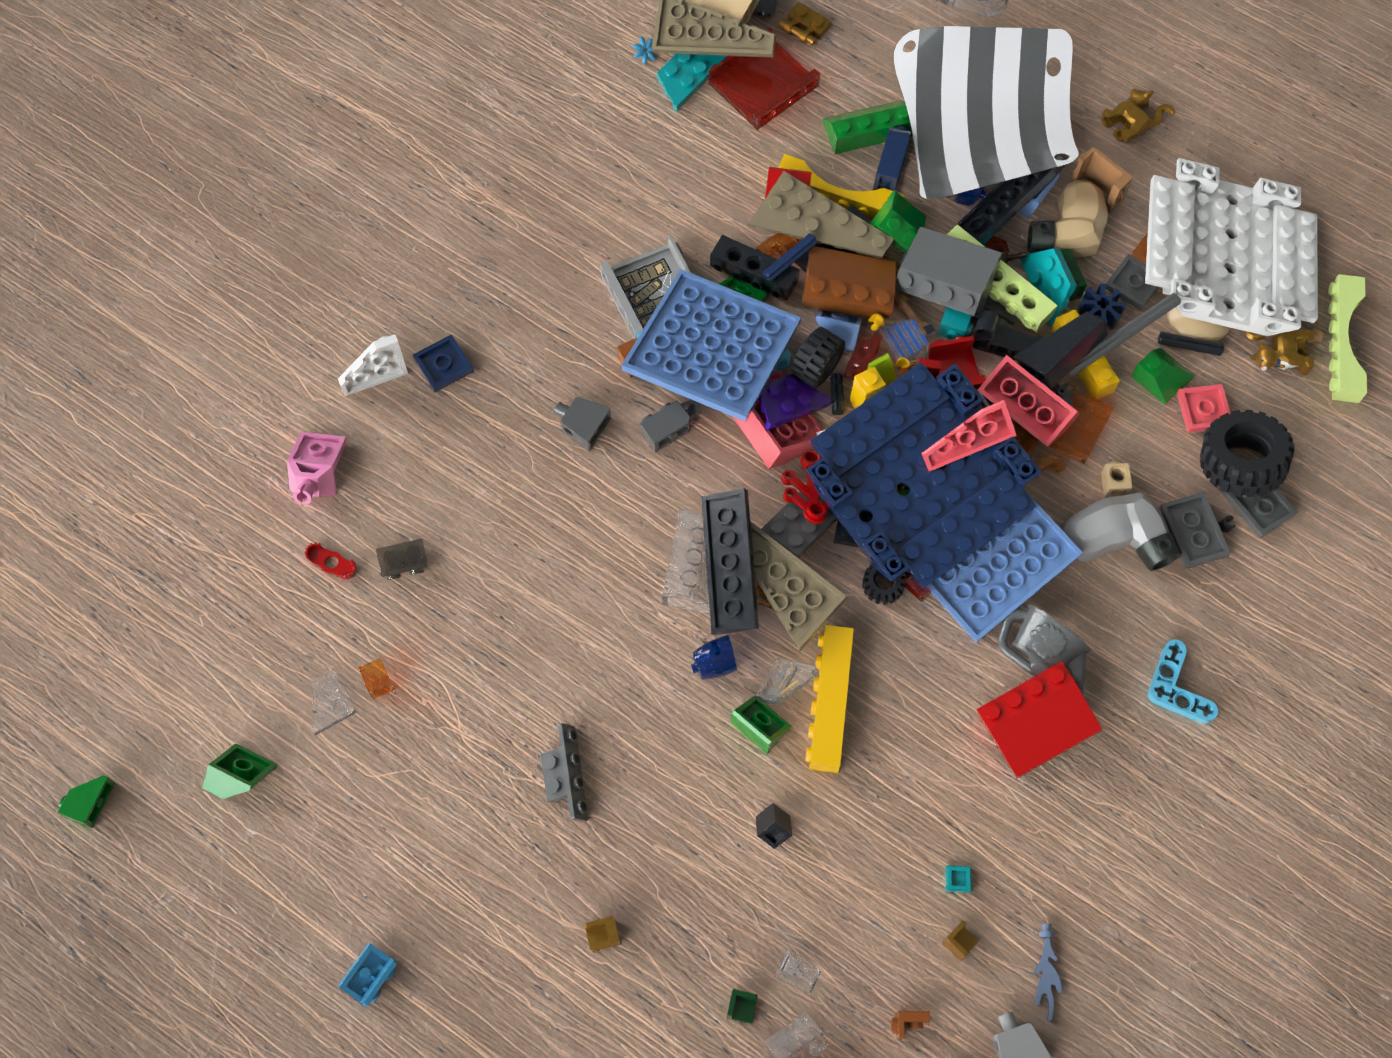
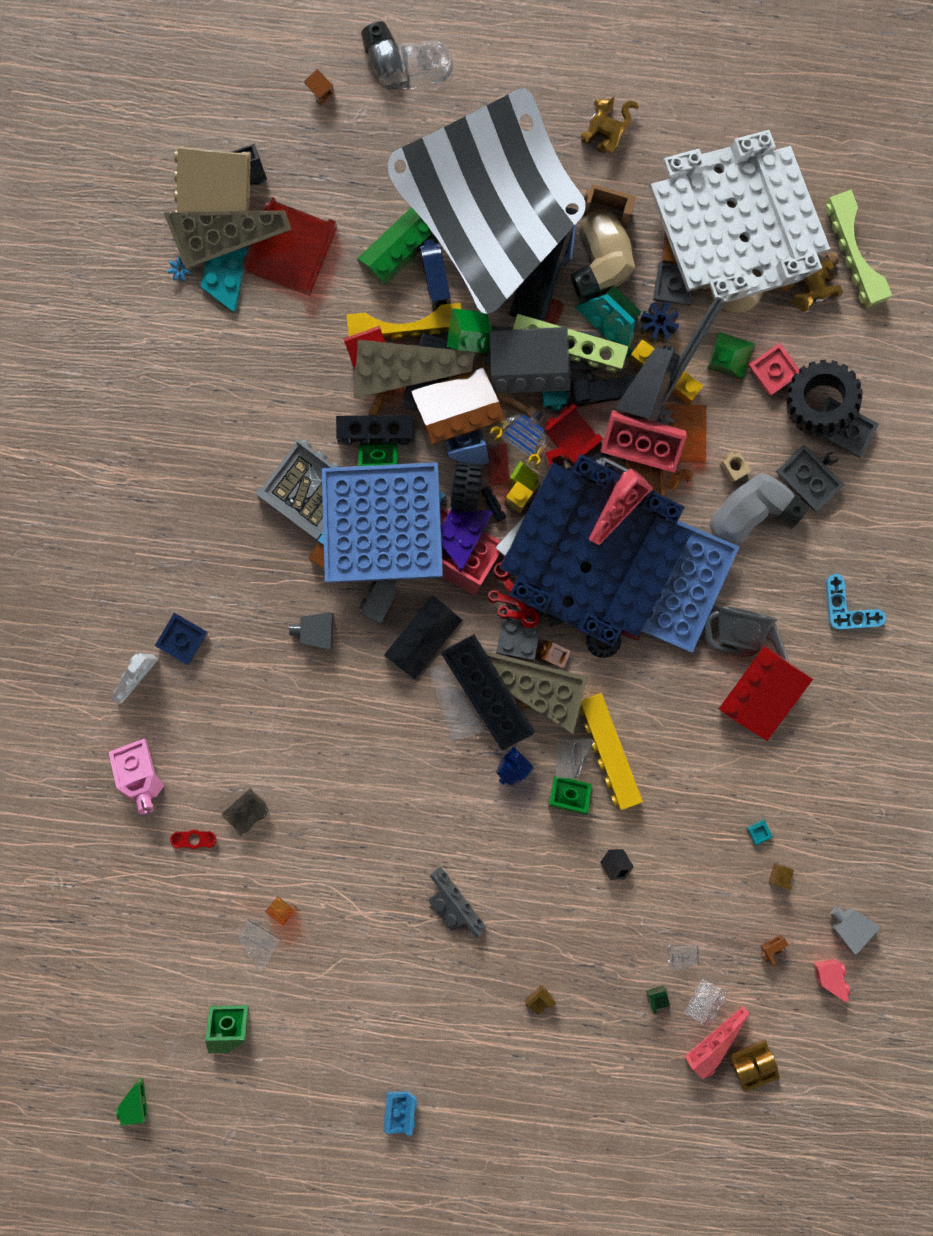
camera: 30 degrees left, 20 degrees up
dark blue axle [763,234,818,282] -> none
pearl gold plate [779,2,832,46] -> none
dark brown hand [1001,252,1027,264] -> none
sand blue piece [1034,924,1062,1022] -> none
black axle [1157,331,1224,356] -> none
none -> black slope [384,595,462,679]
none -> dark orange bracket [537,640,571,669]

